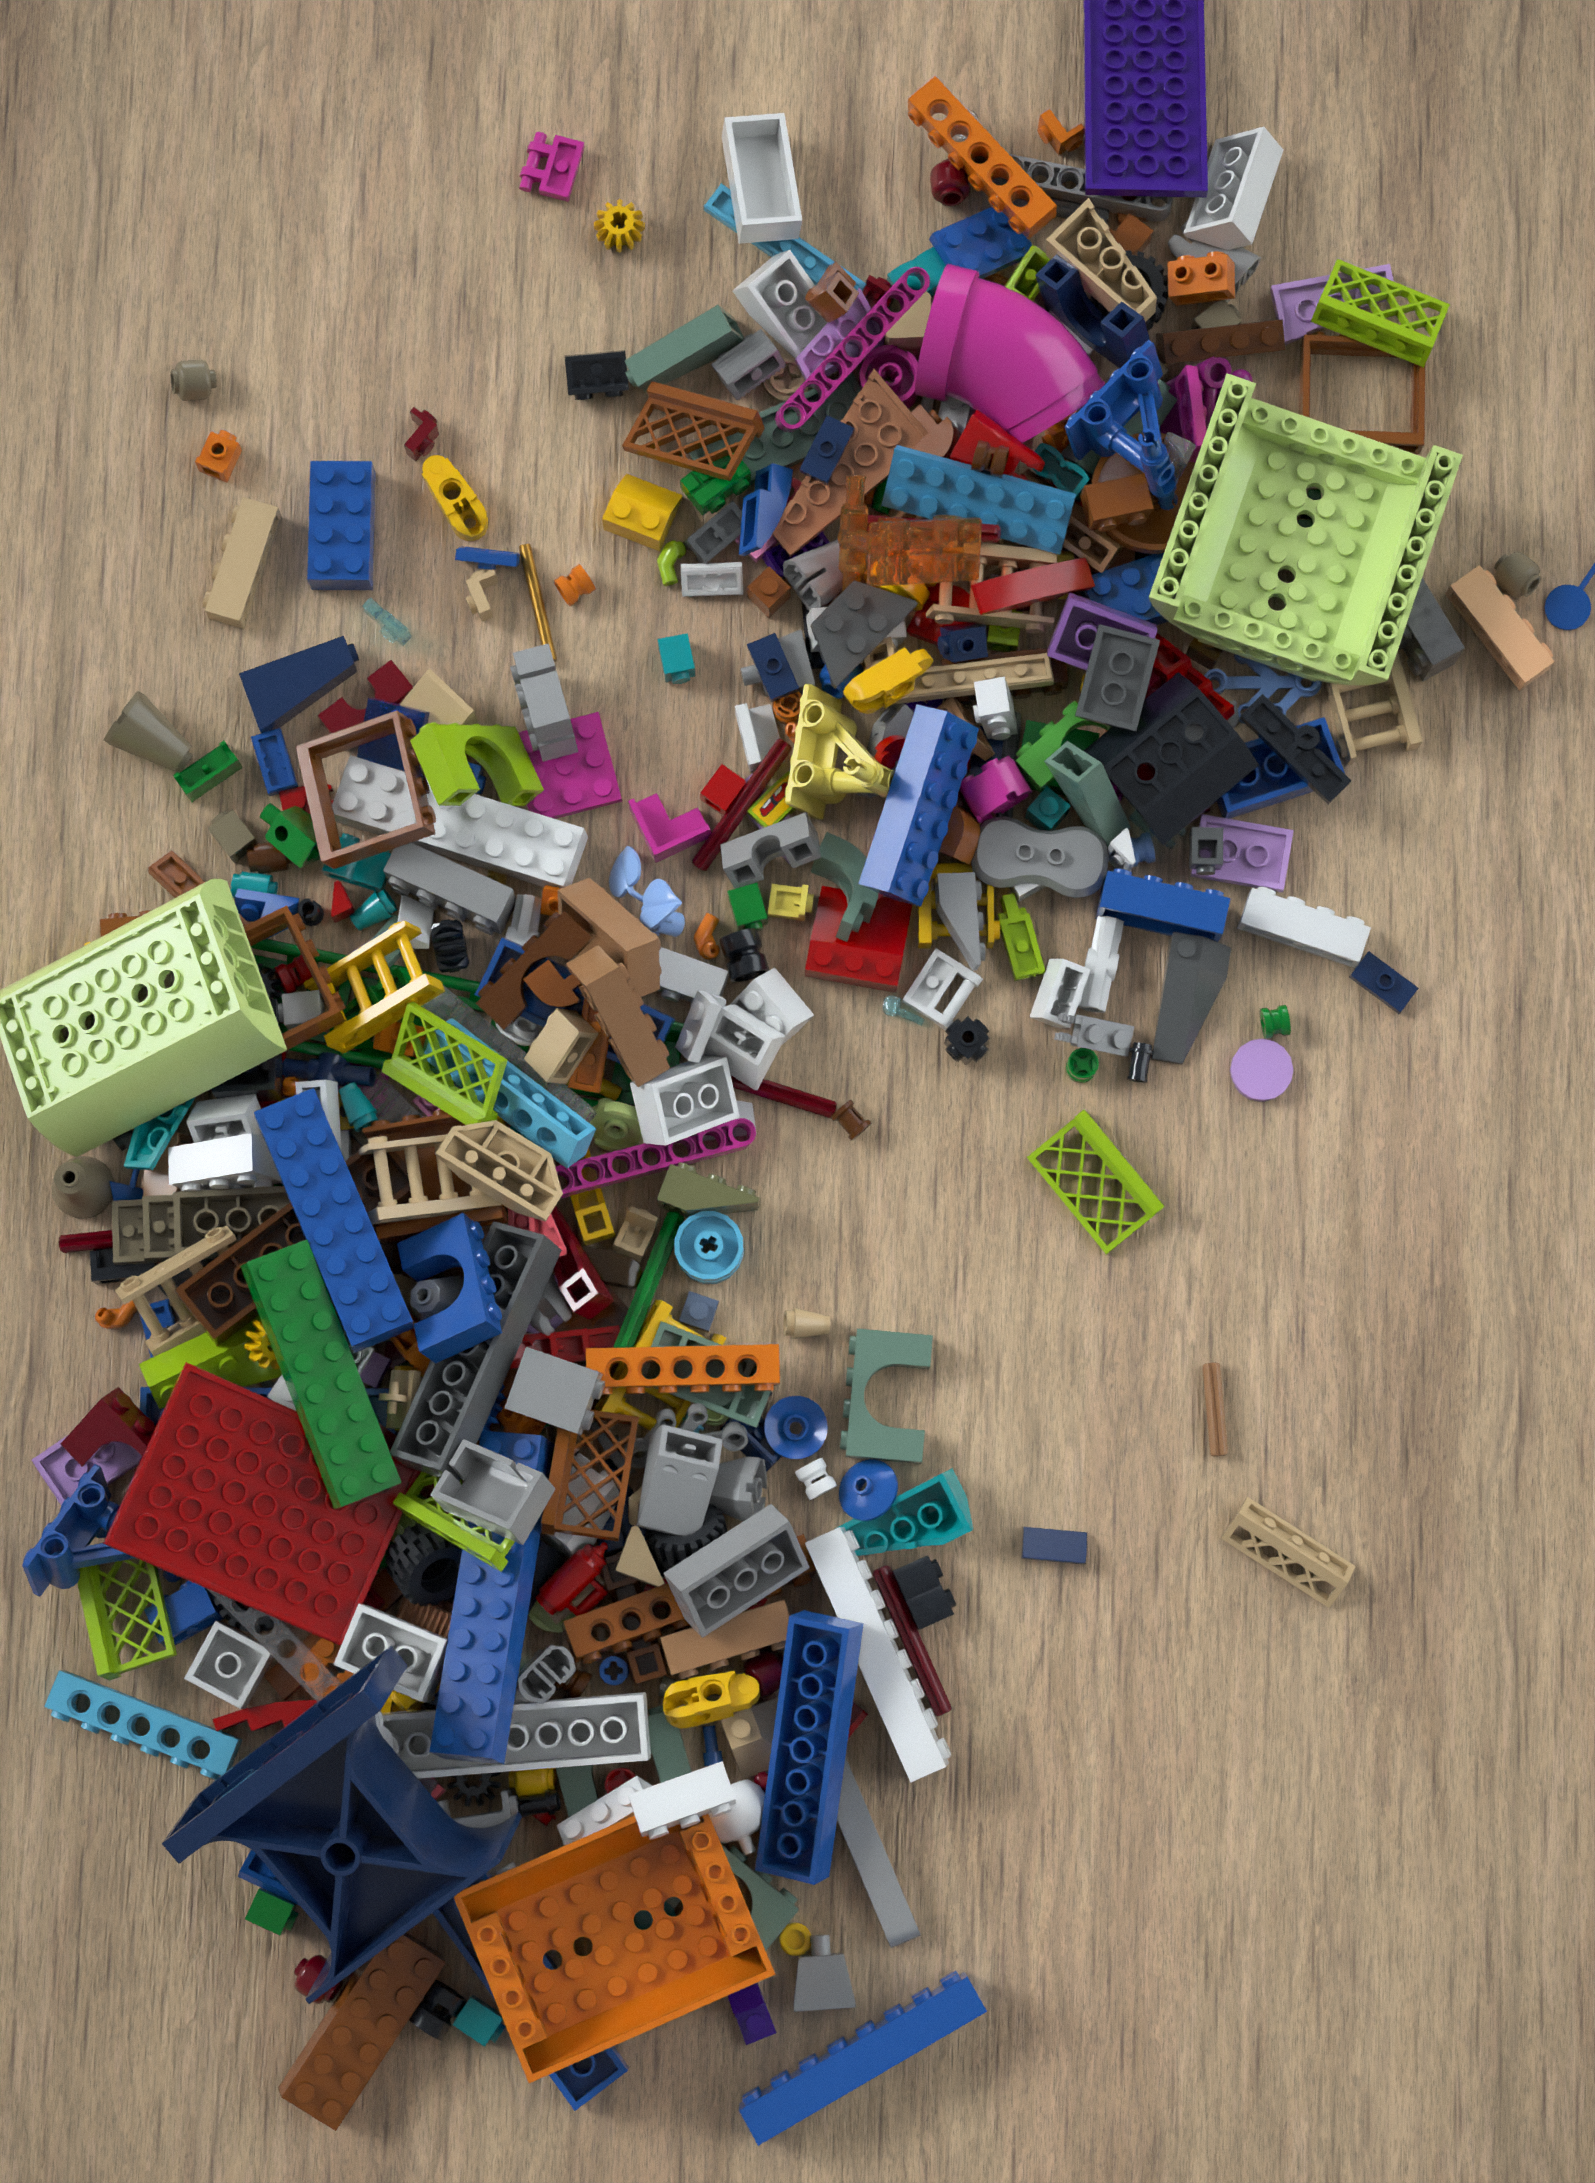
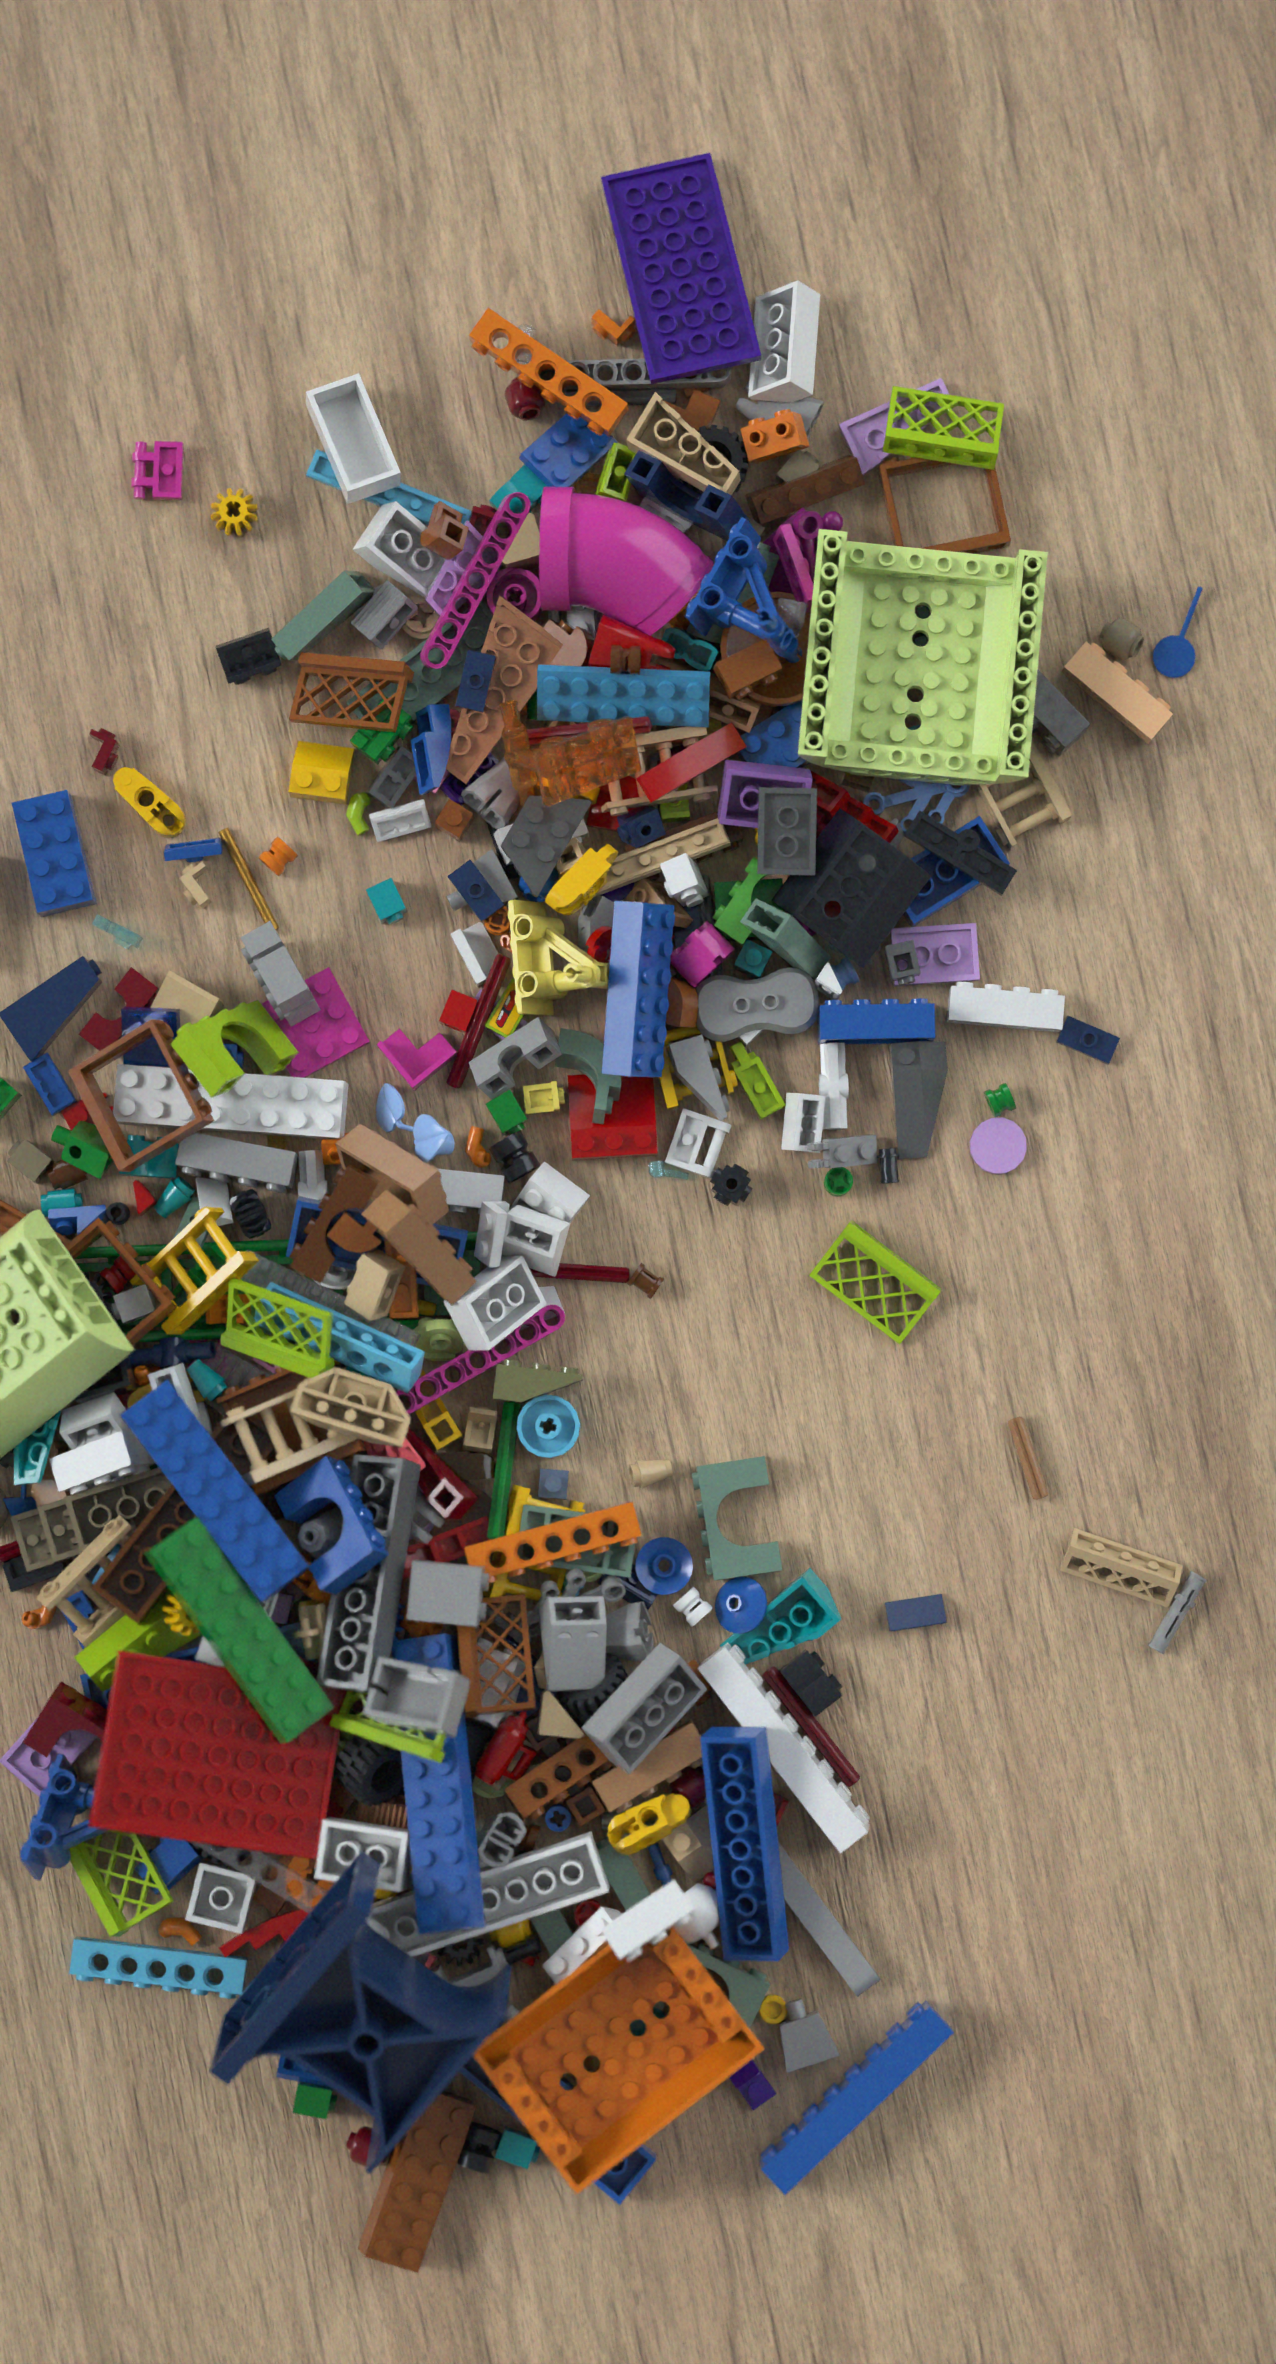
camera: 15 degrees left, 5 degrees up
none -> orange arm [158,1917,202,1946]
none -> light grey pin [1148,1571,1207,1655]

